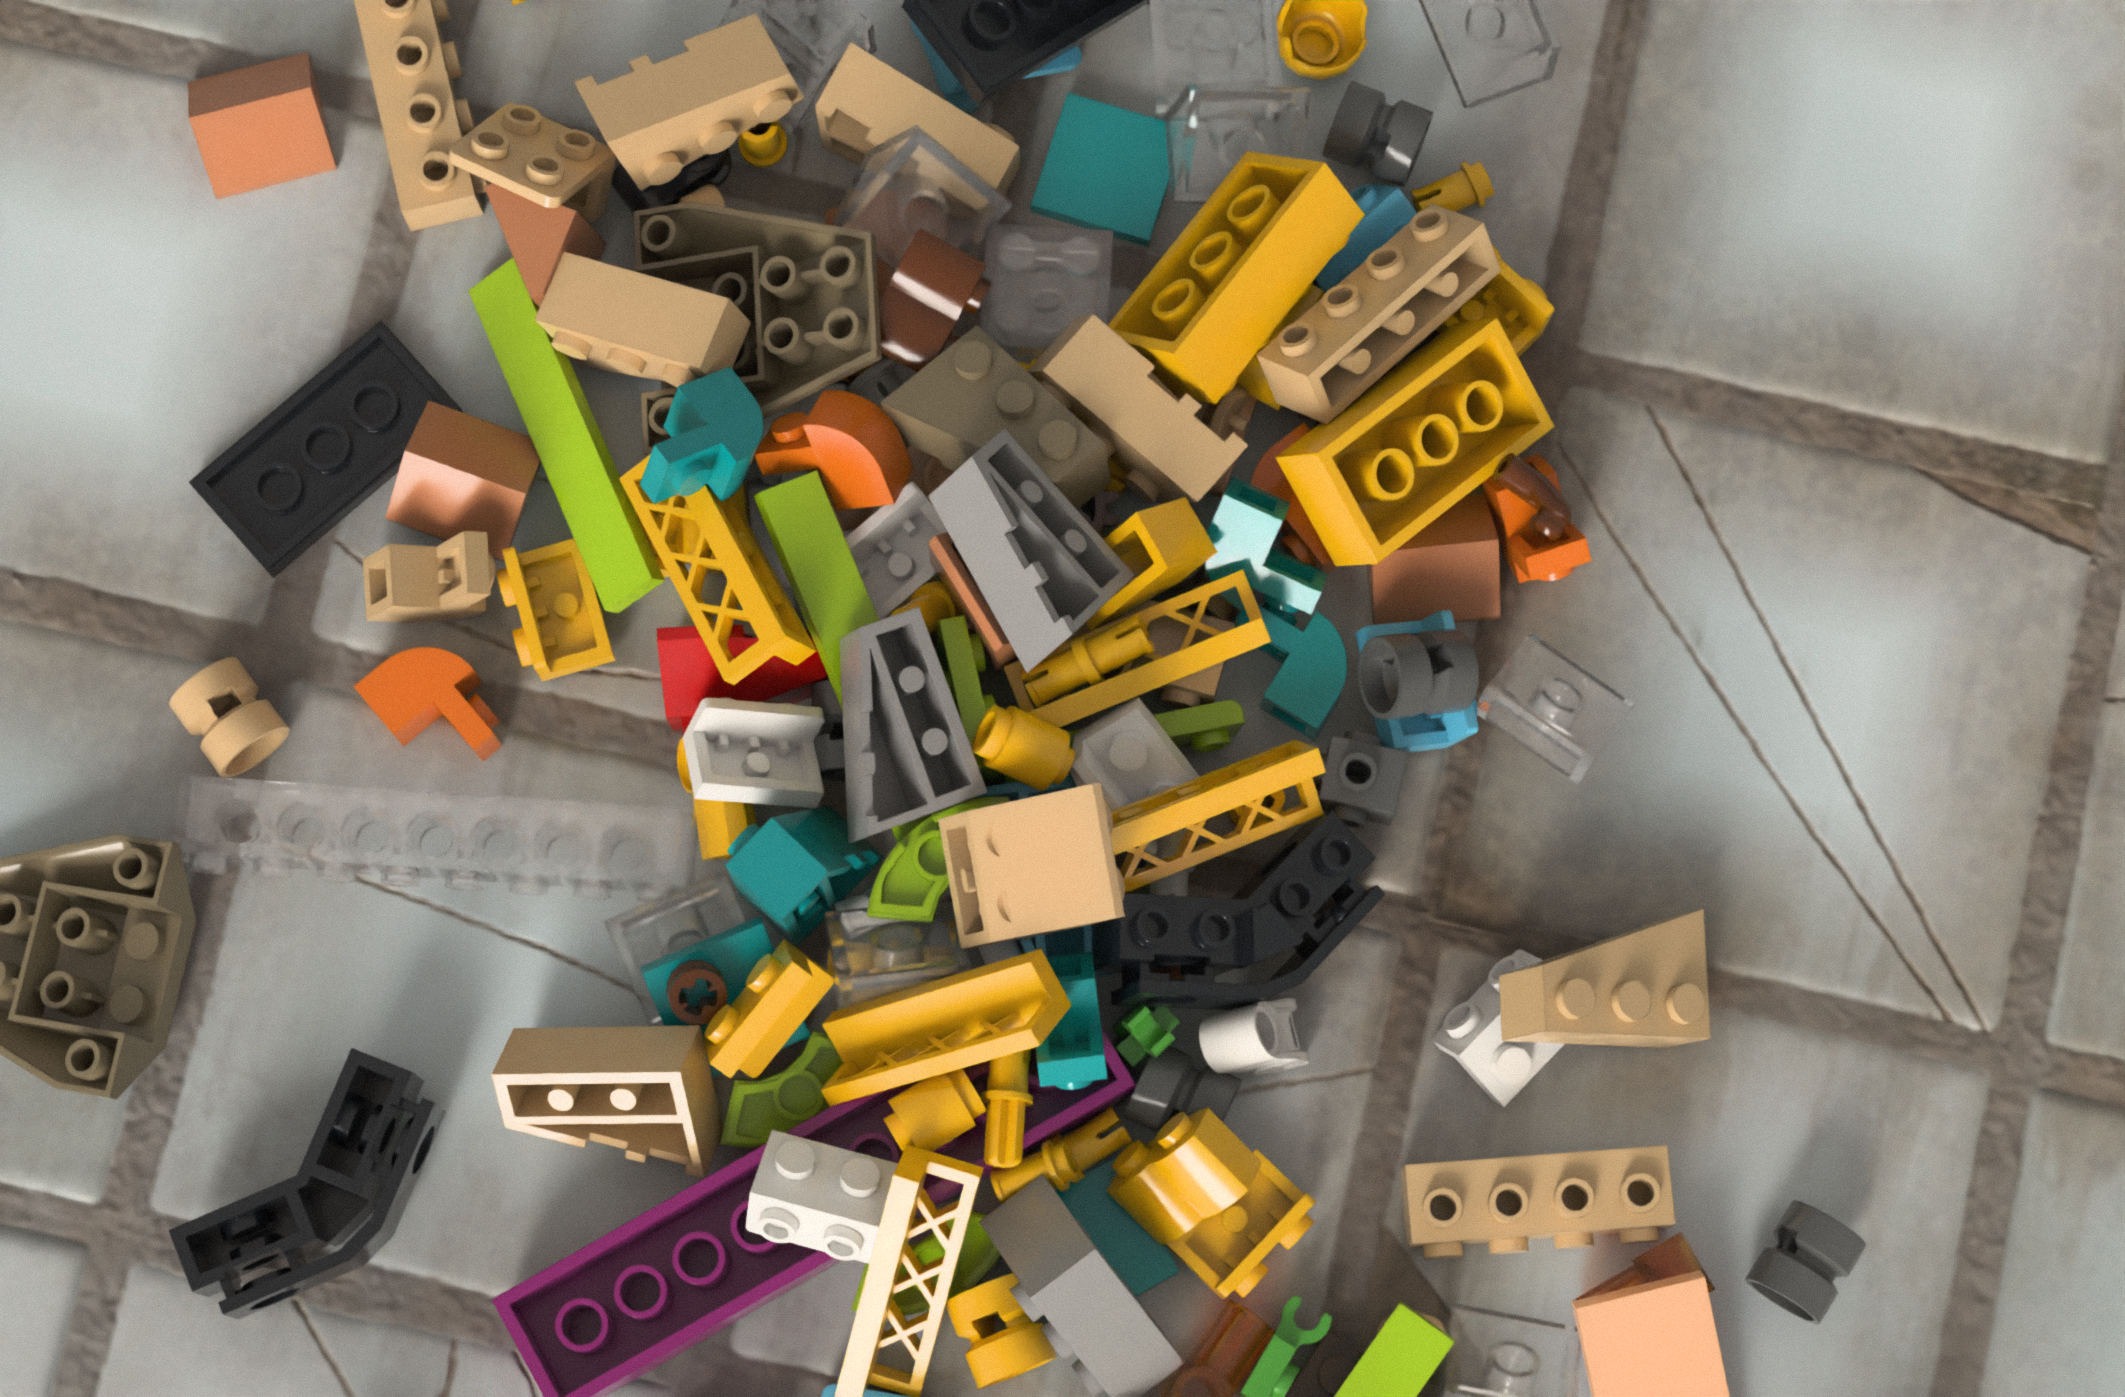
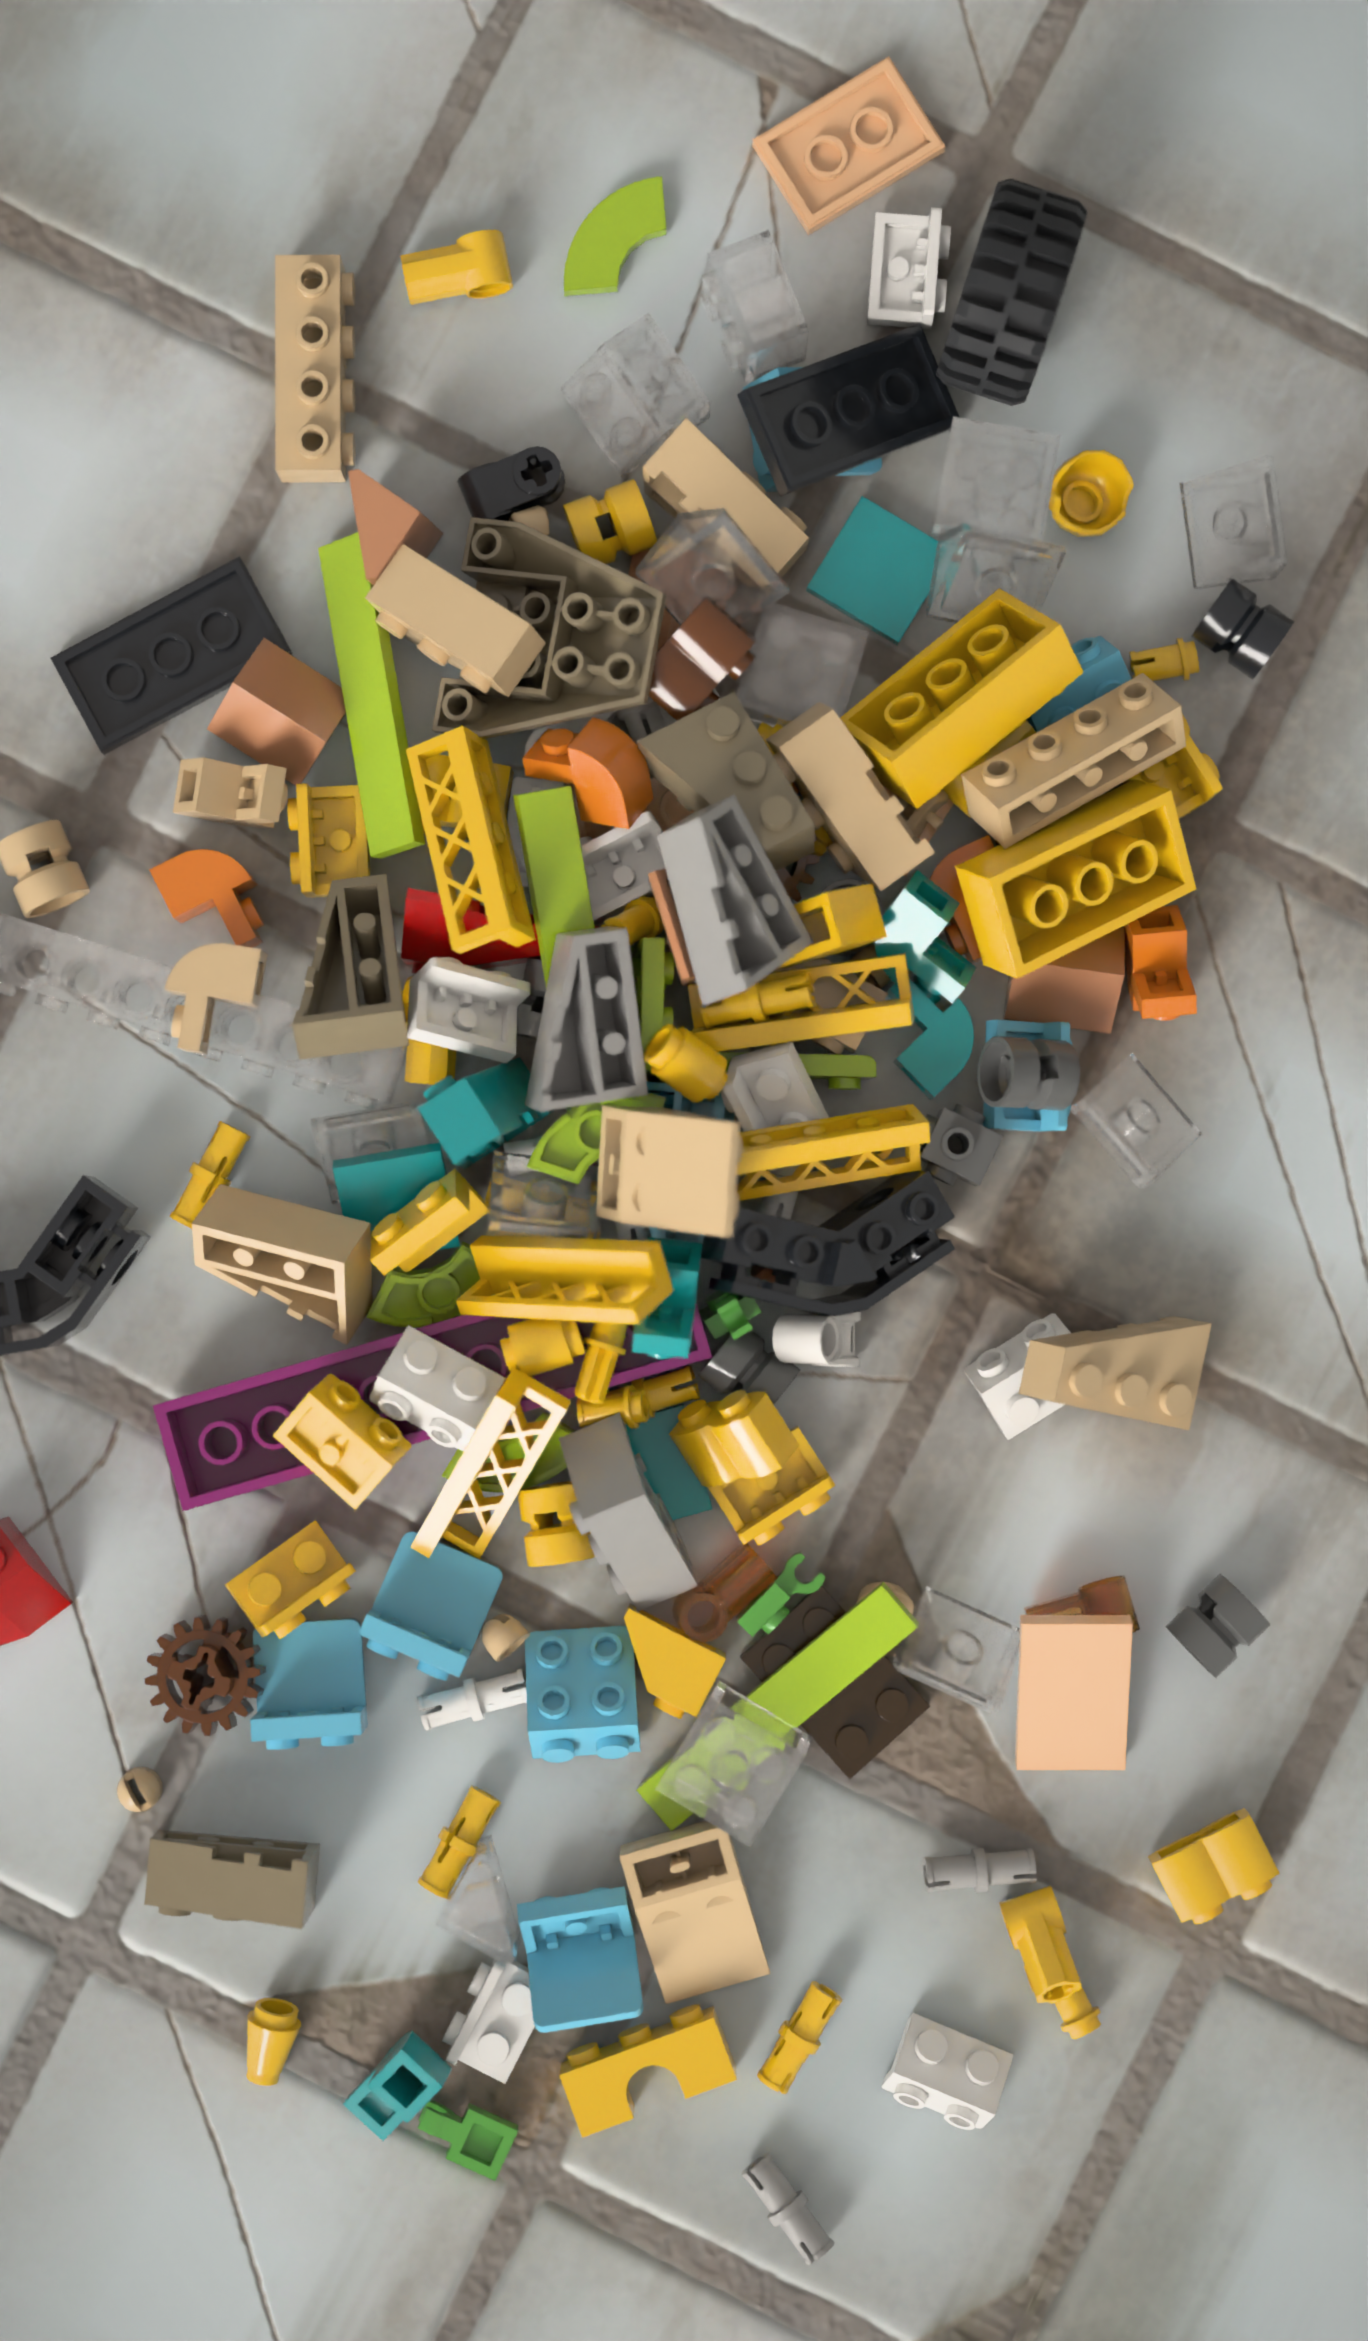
camera: 15 degrees right, 10 degrees up
nougat slope [188,52,338,199] -> none
tan bracket [449,101,616,223] -> none
tan wedge [574,13,804,191] -> none
teal brick [640,367,764,504] -> none
reddish brown bush [666,960,728,1025] -> none
yellow pin [738,120,788,168] -> none
dark grey wheel [1322,81,1434,187] -> none
tan brick [1400,1145,1676,1259] -> none
reddish brown arm [1493,453,1573,542] -> none
none -> tan brick [164,943,268,1055]
none -> yellow pin [169,1121,251,1229]
none -> yellow bracket [273,1374,412,1510]
none -> dark tan wedge [292,874,409,1060]
none -> yellow wheel [563,479,658,565]
none -> black wheel [1191,578,1294,680]

